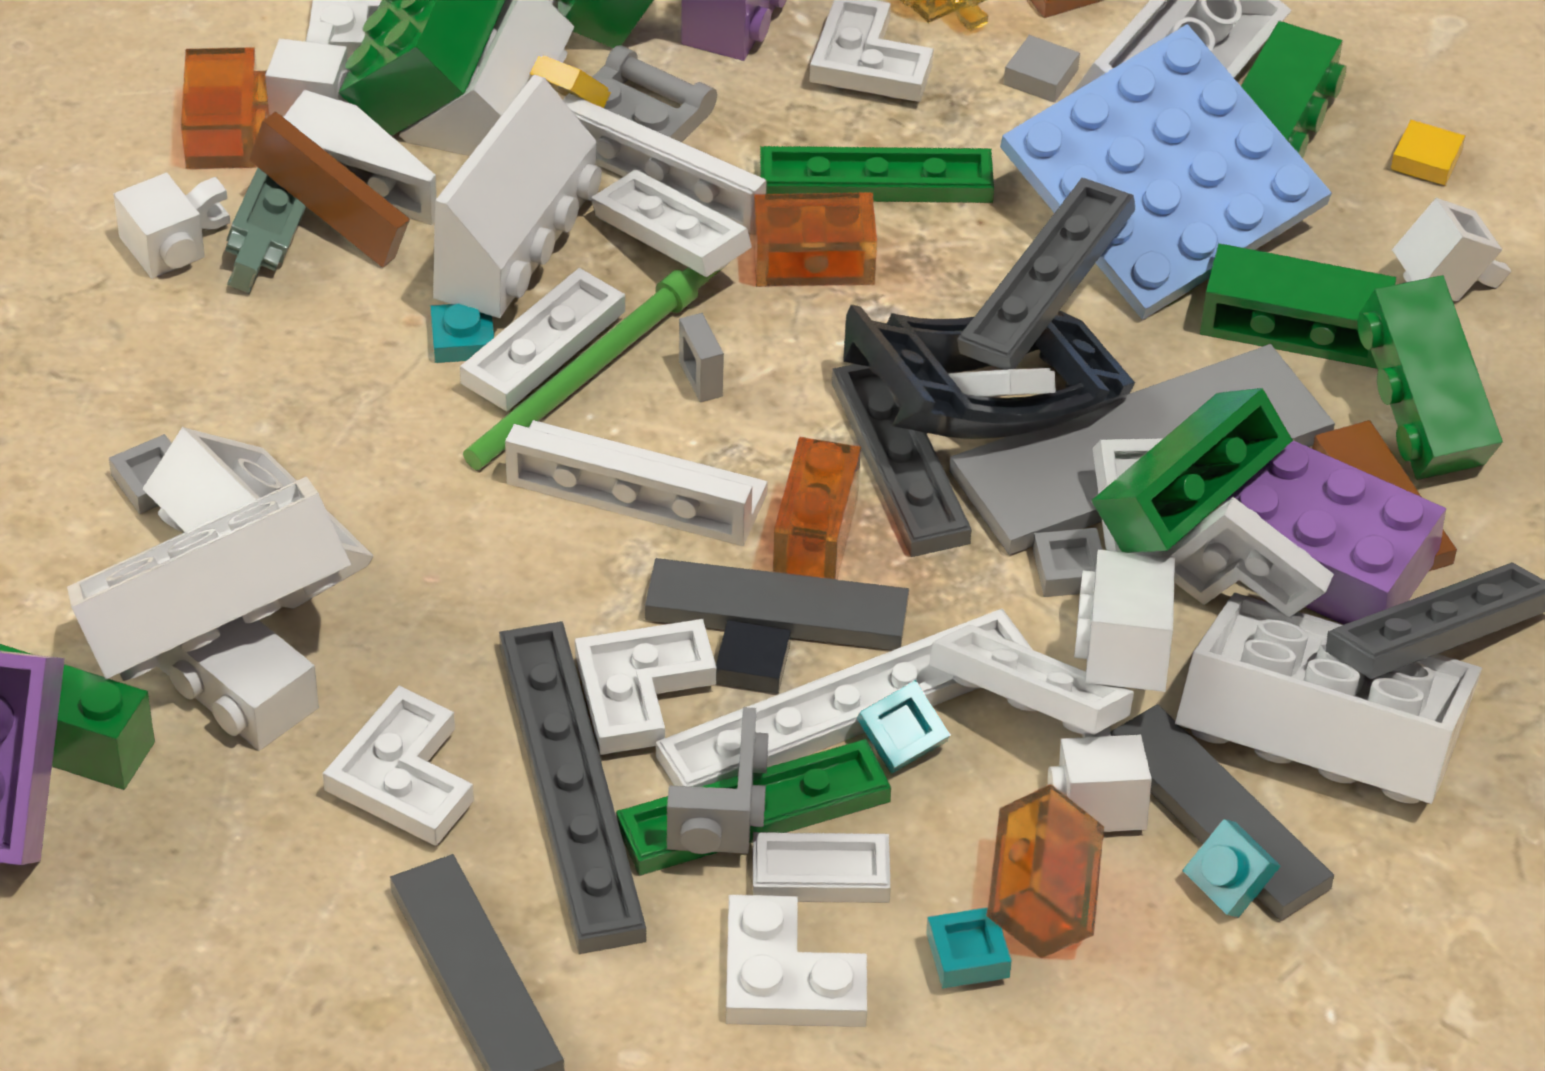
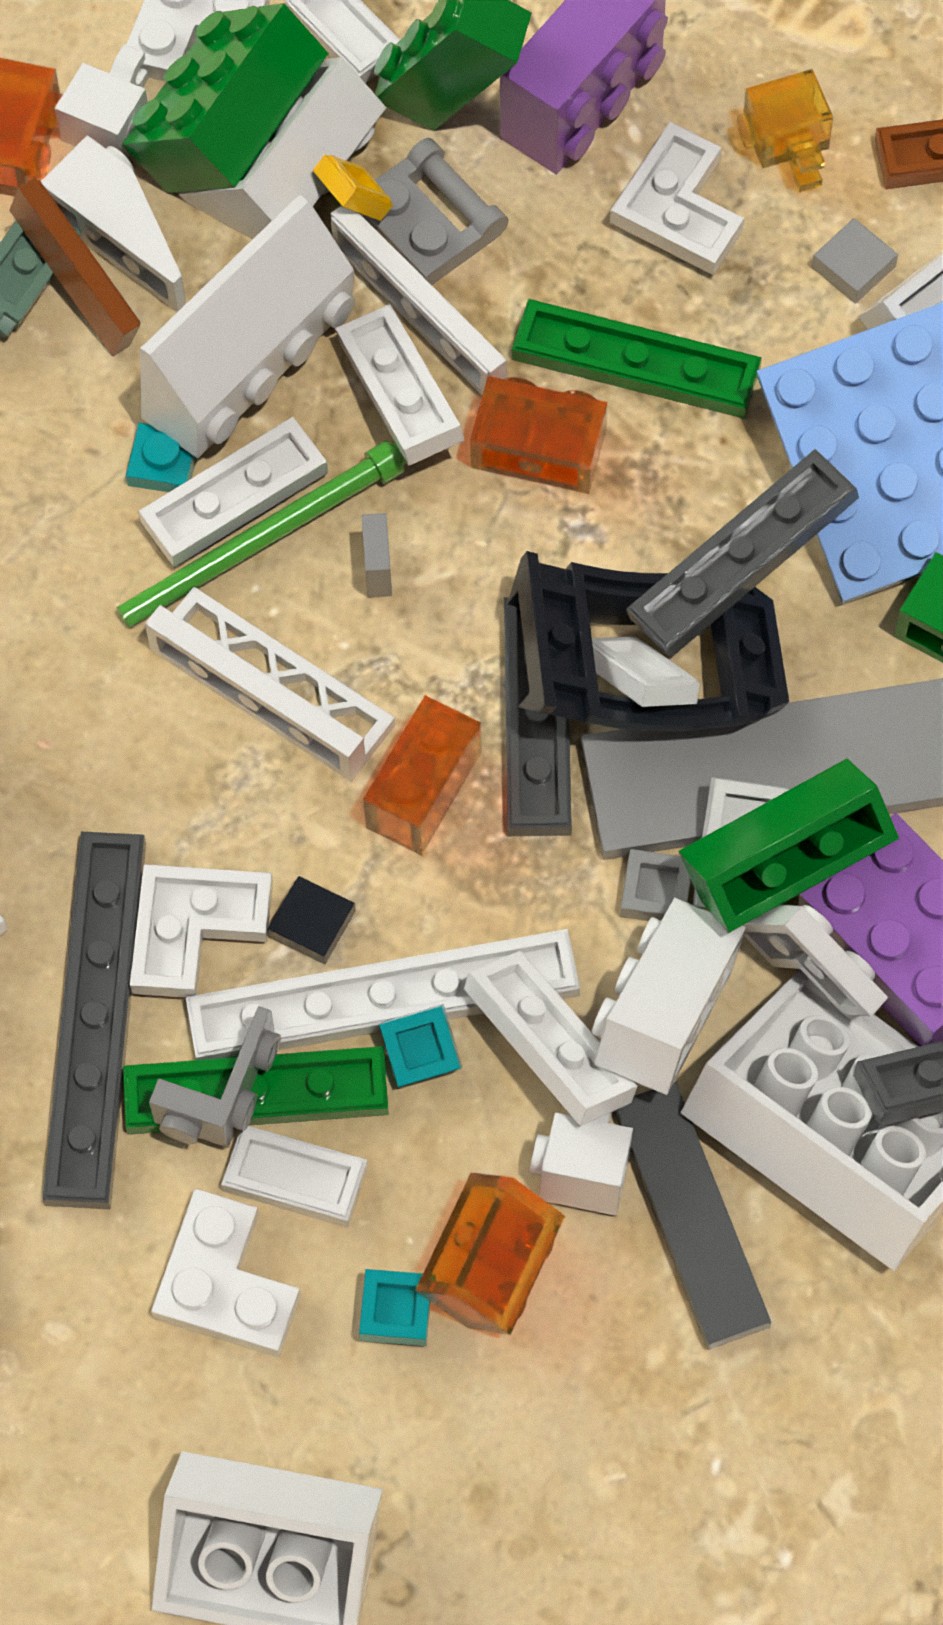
camera: 20 degrees right, 20 degrees up
dark grey tile [645,558,909,650] -> none
teal plate [1182,819,1281,918] -> none

